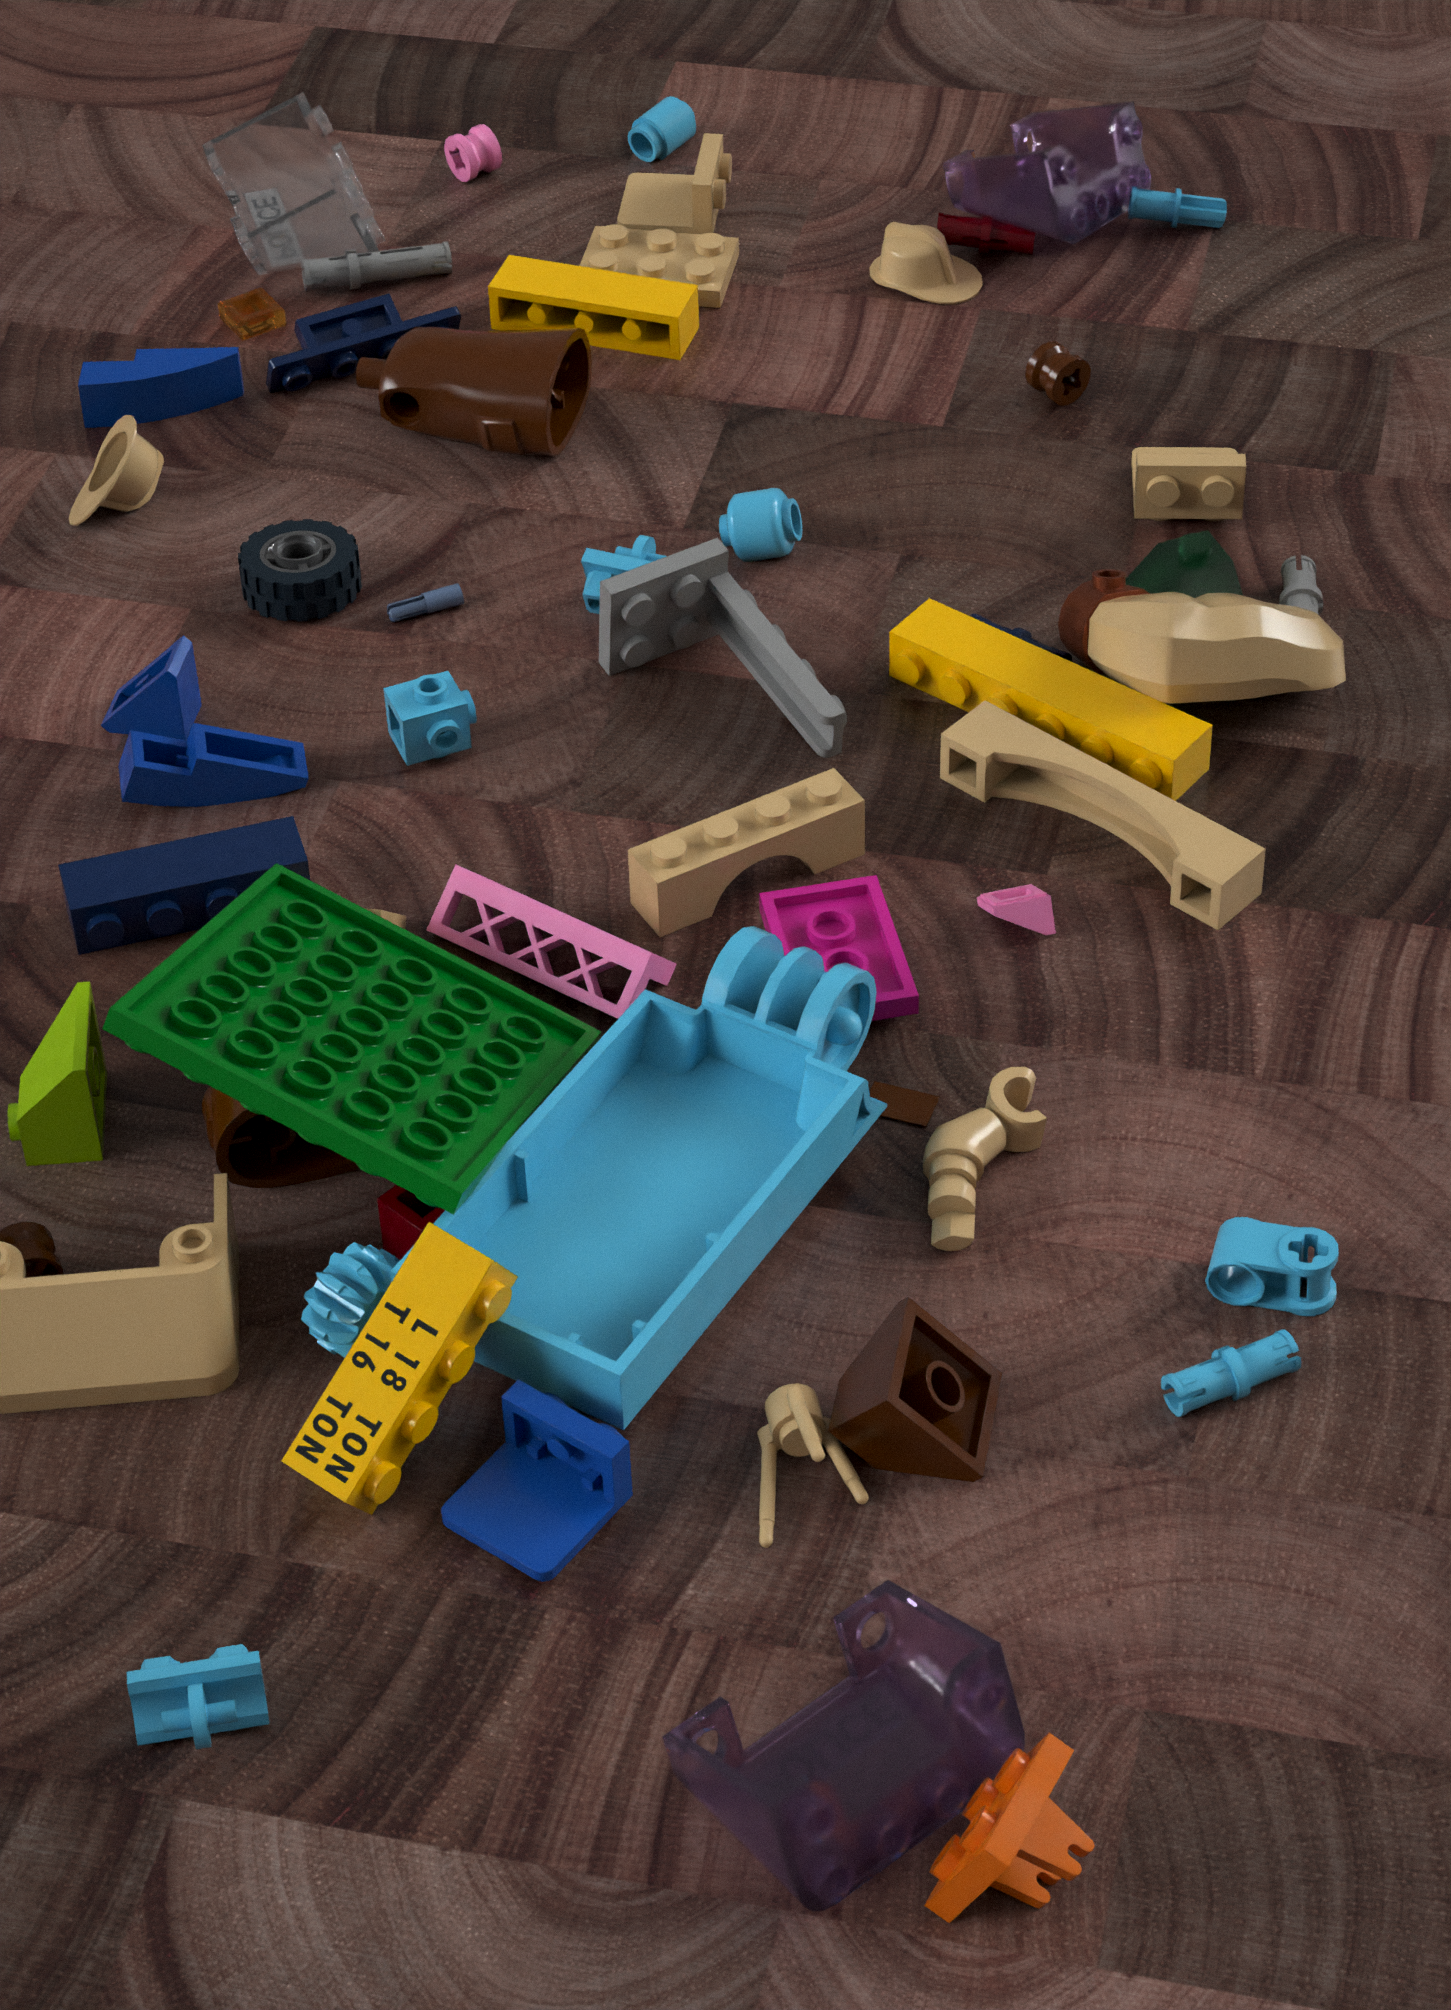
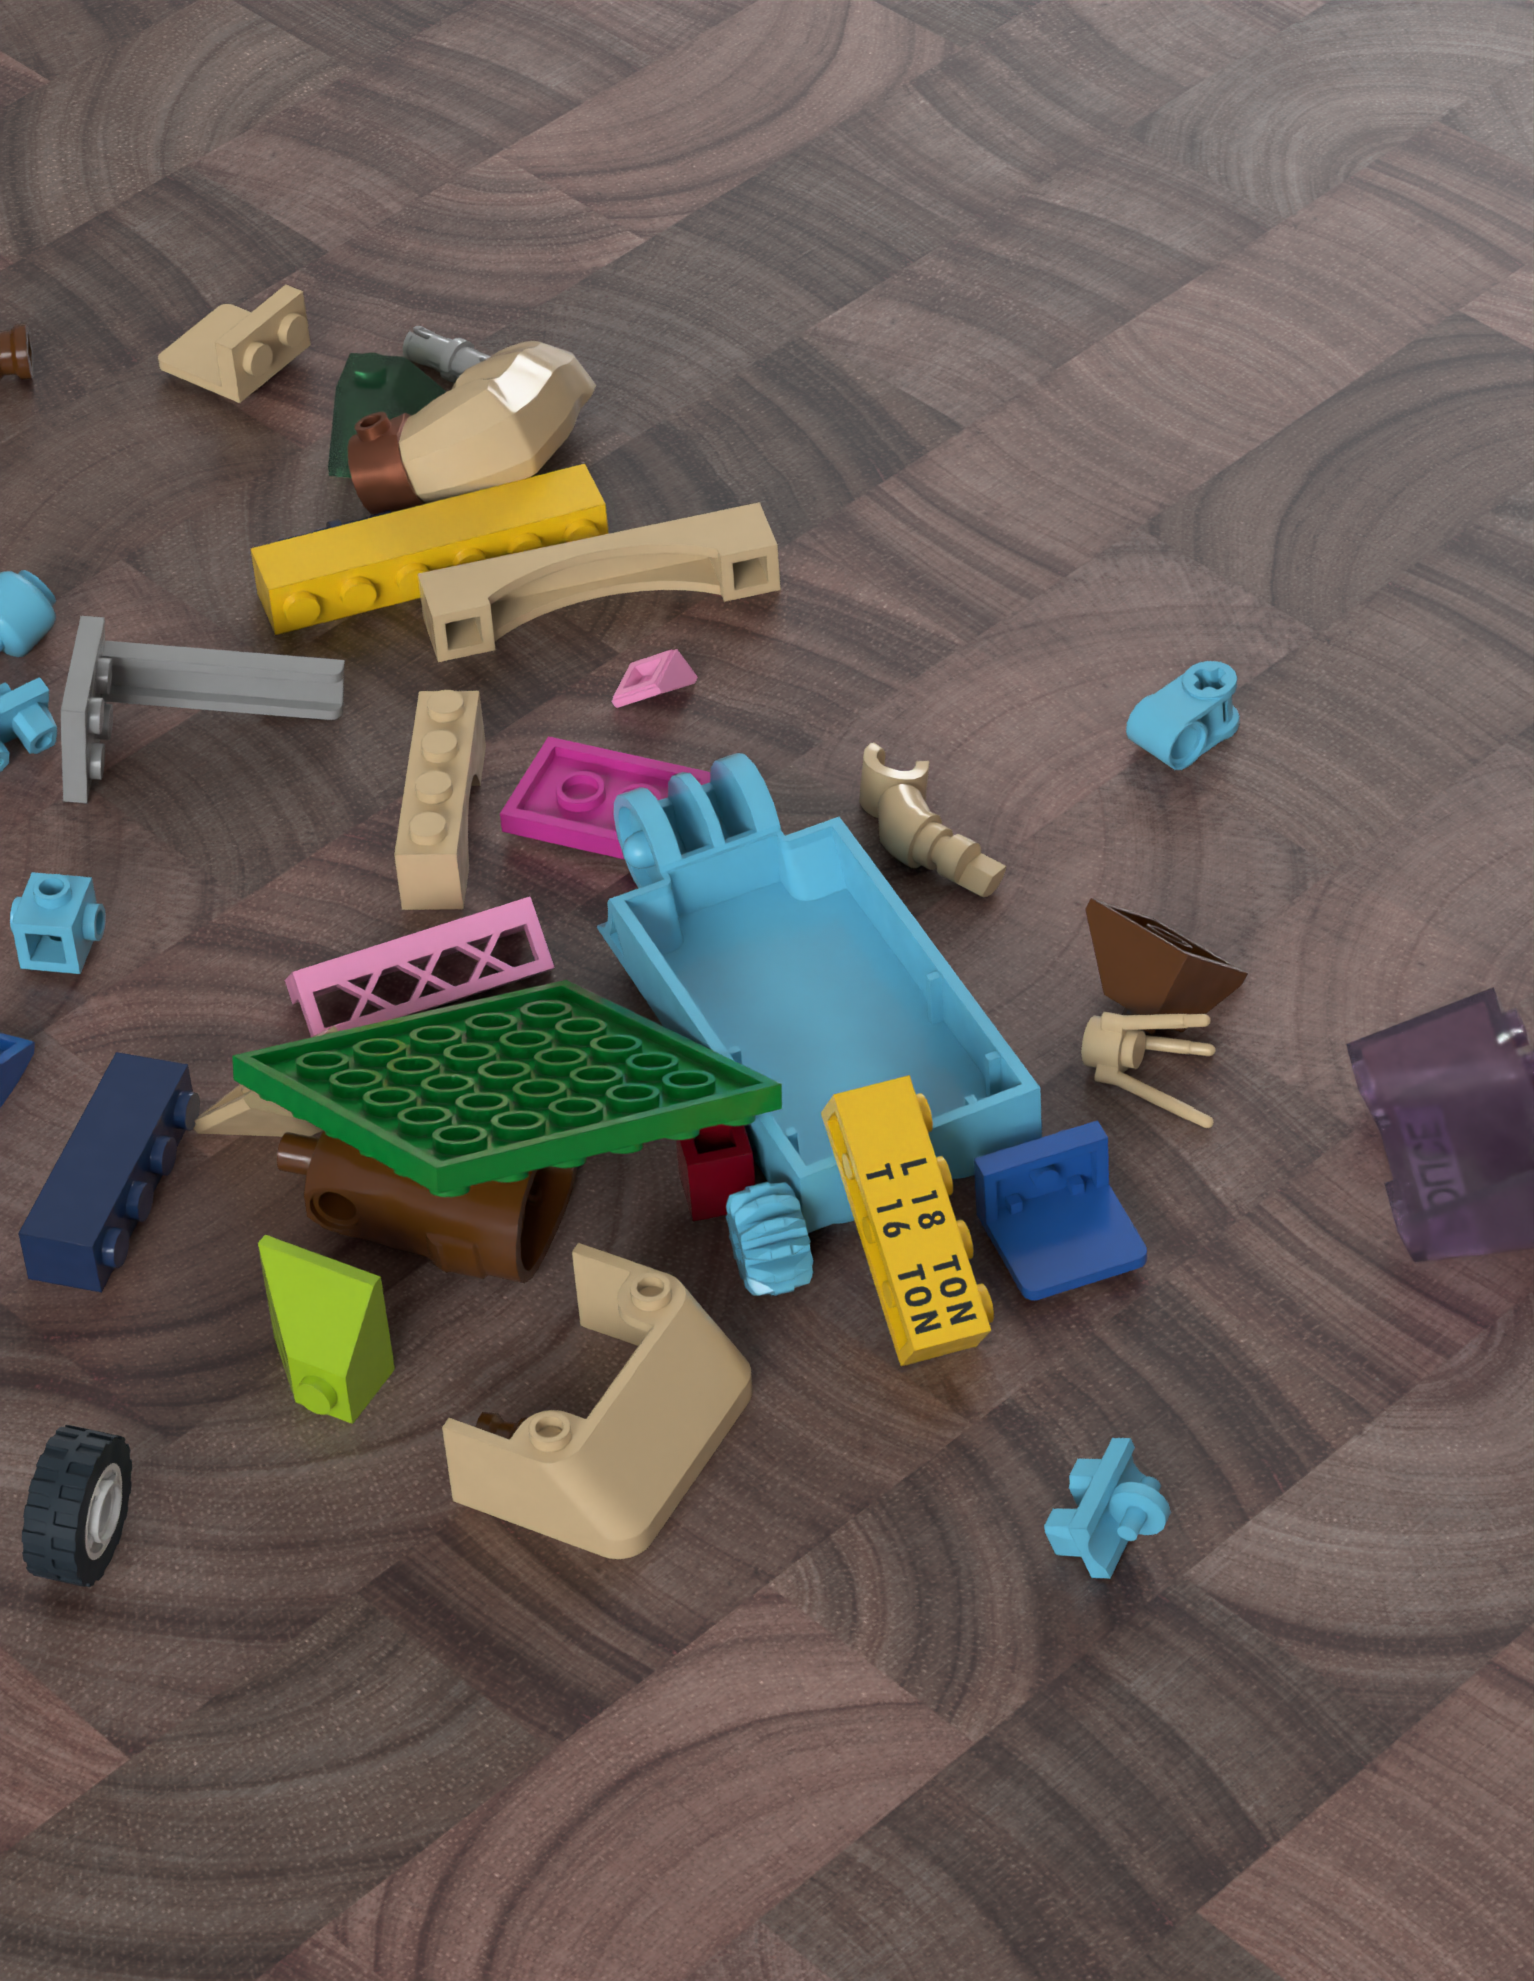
camera: 55 degrees left, 0 degrees up
medium azure pin [1161,1329,1301,1417] -> none

